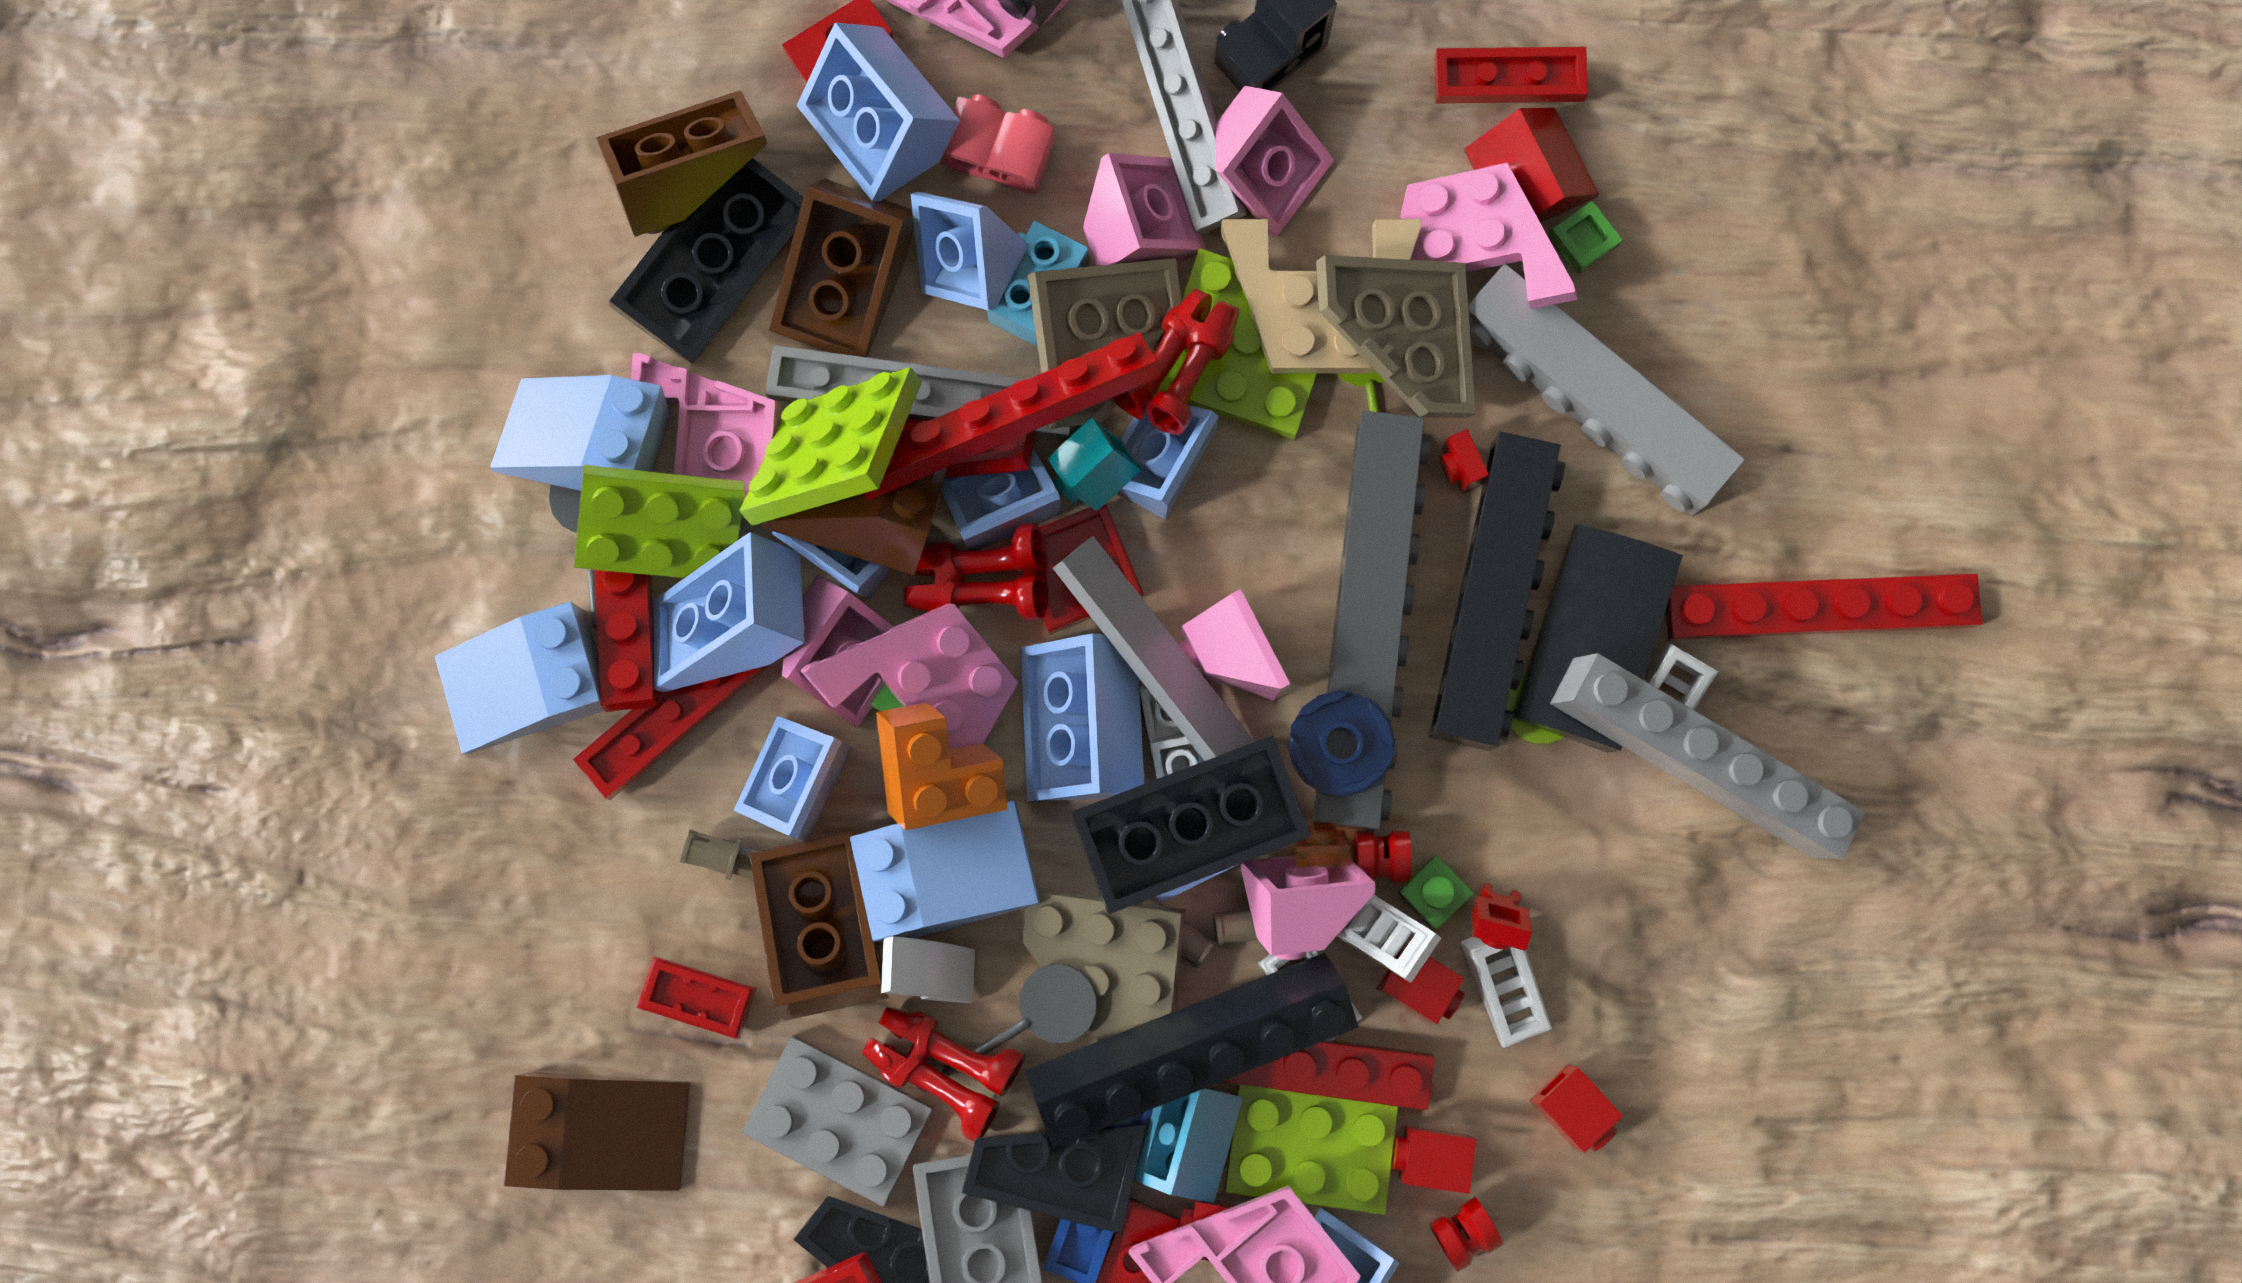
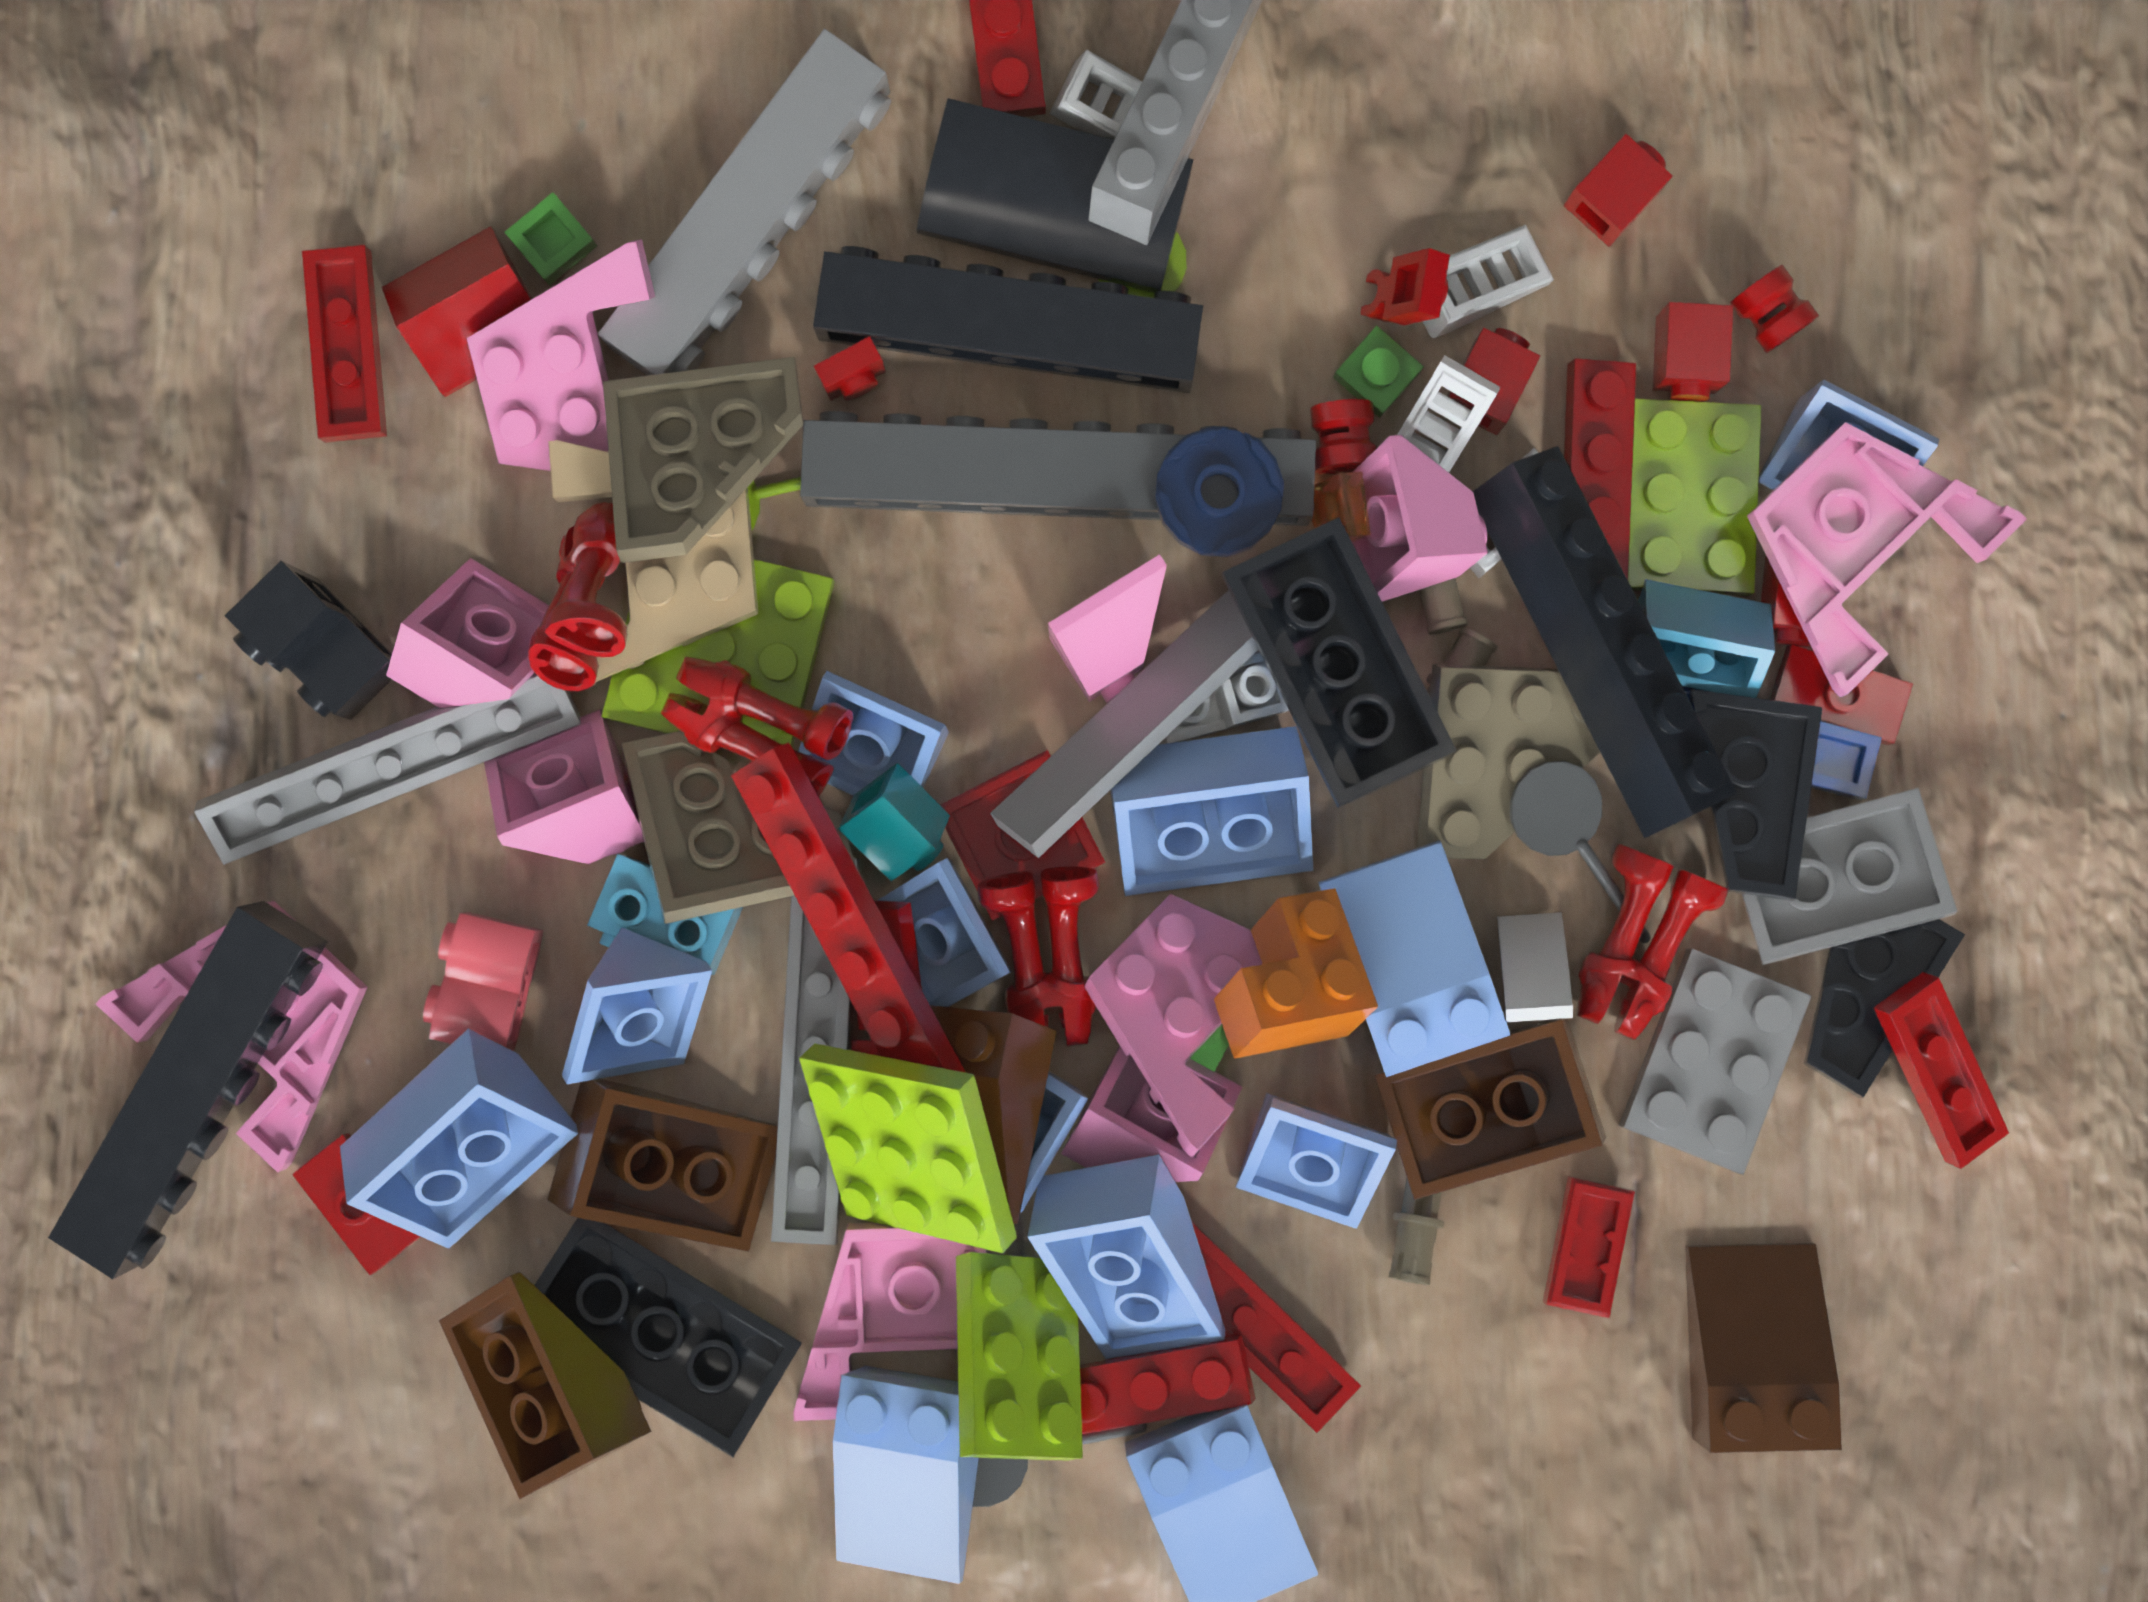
camera: 95 degrees left, 5 degrees up
none -> red piece [528,502,628,691]

